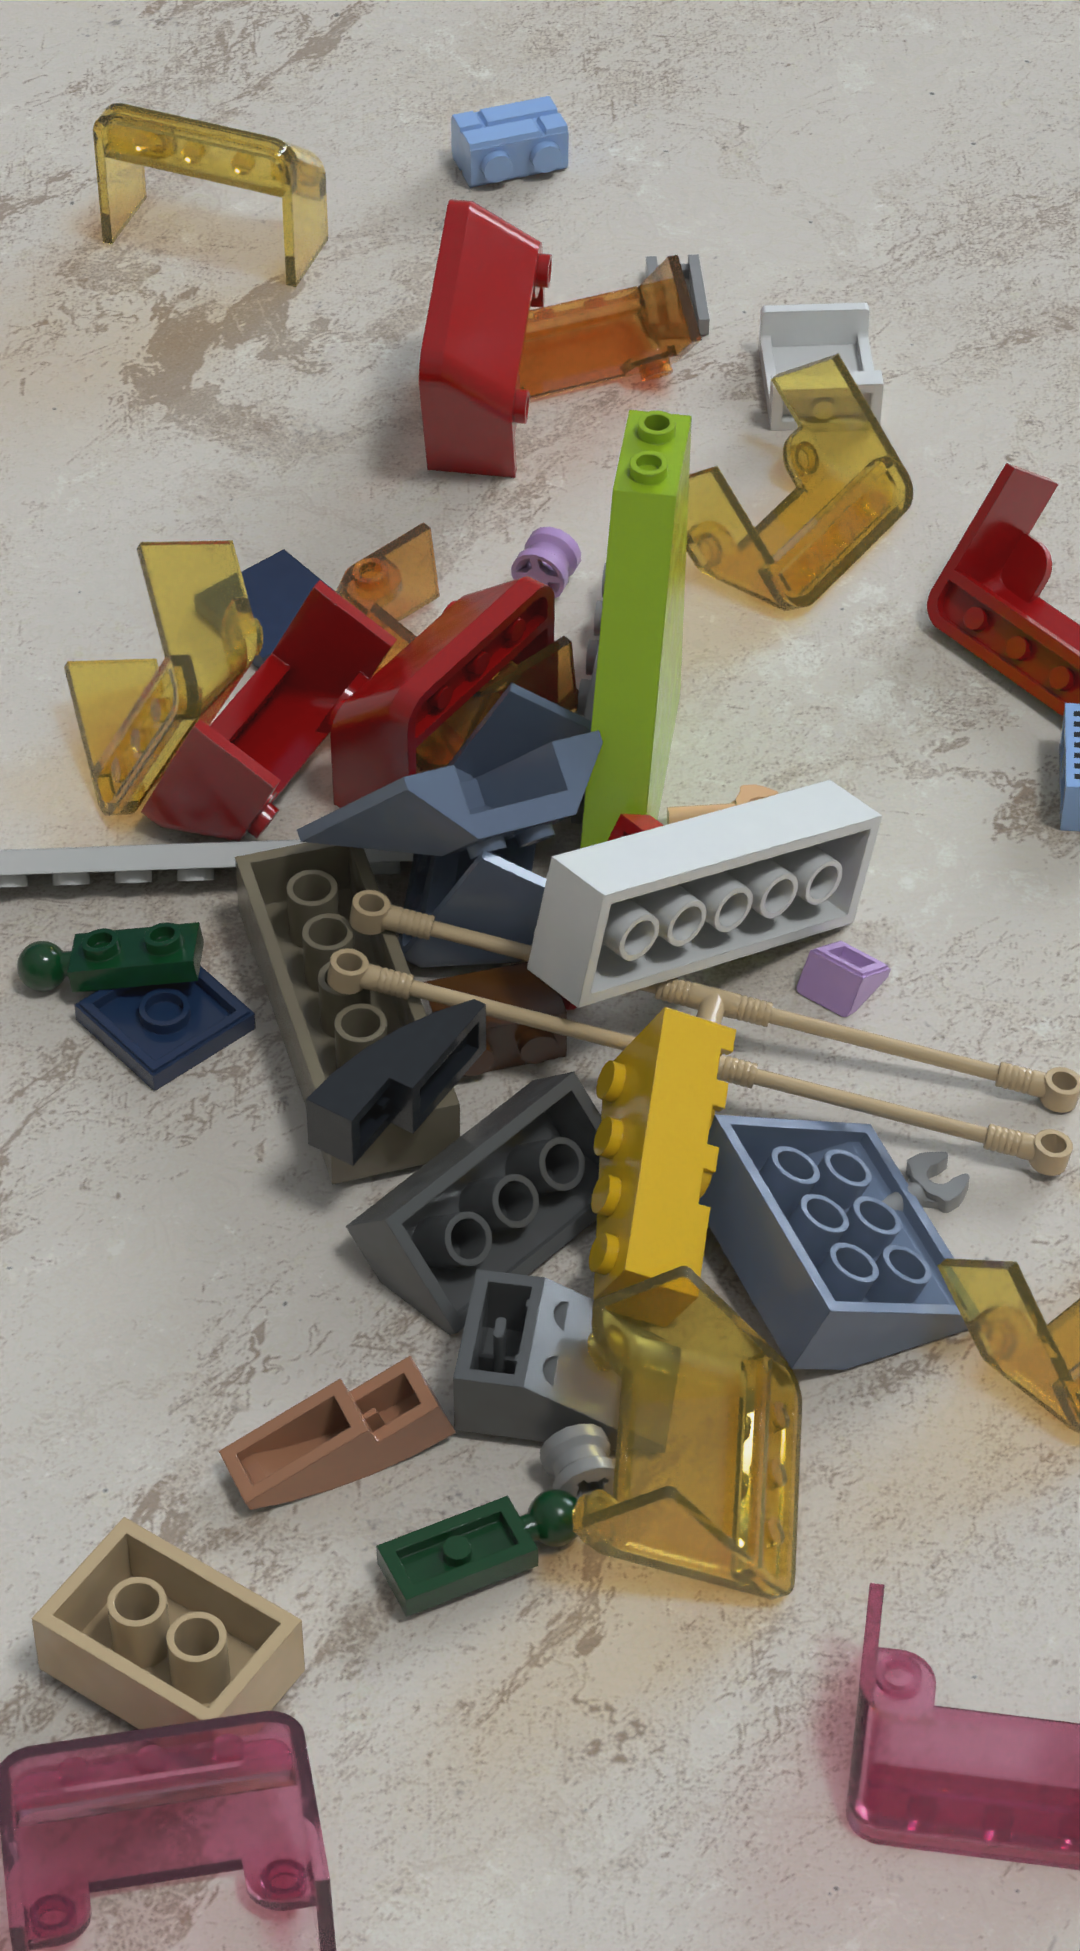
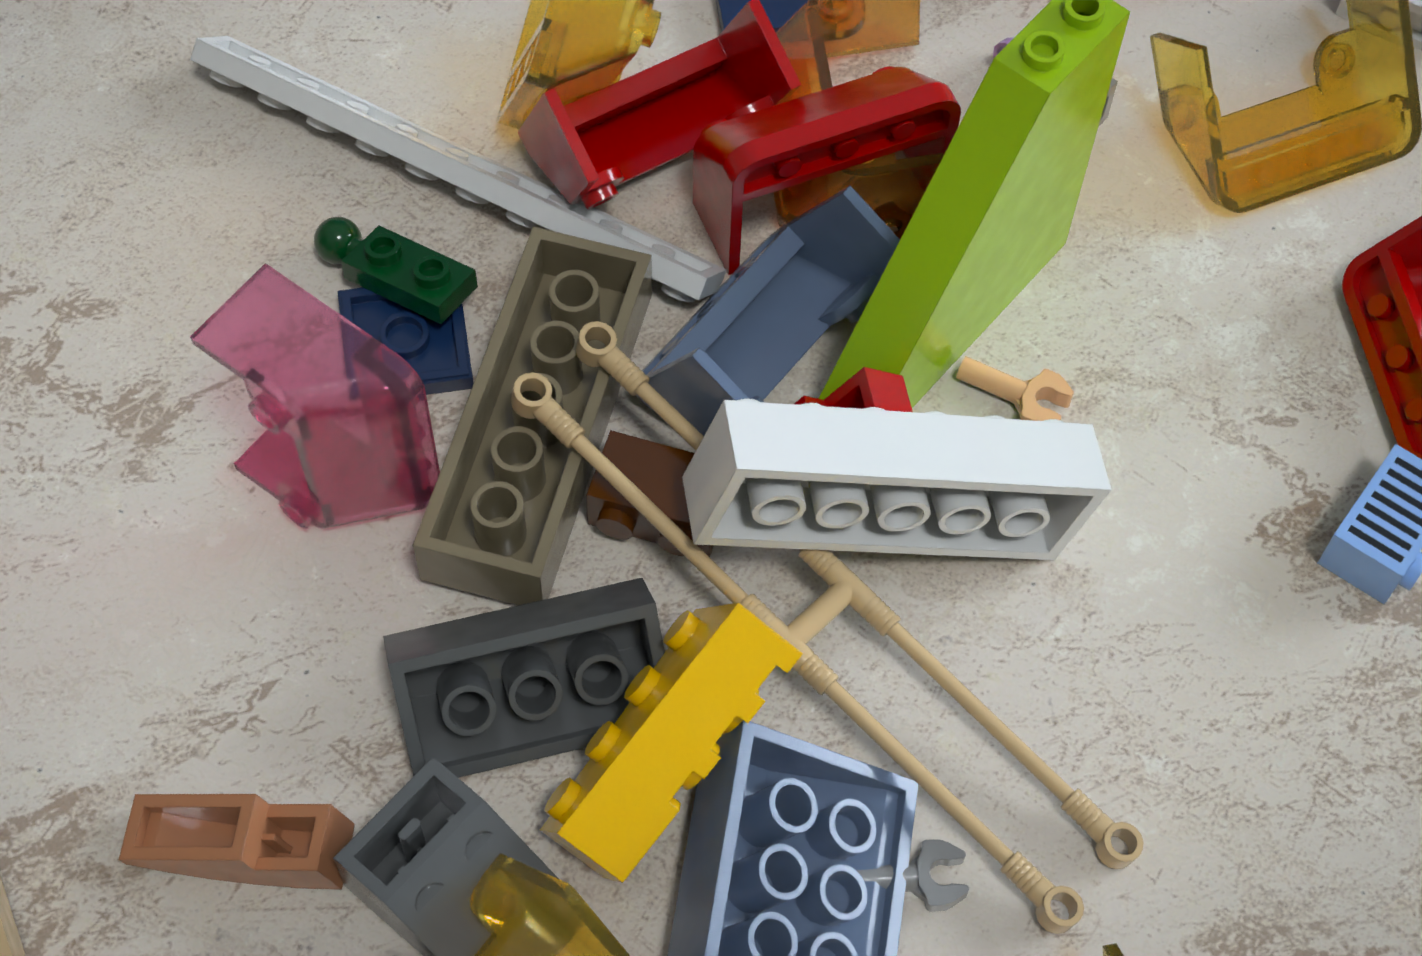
camera: 30 degrees right, 15 degrees up
sand blue slope [297,730,603,860] -> none
black slope [306,999,486,1166] -> none
lavender slope [797,941,891,1017] -> none
none -> clear pink windscreen [190,263,440,529]

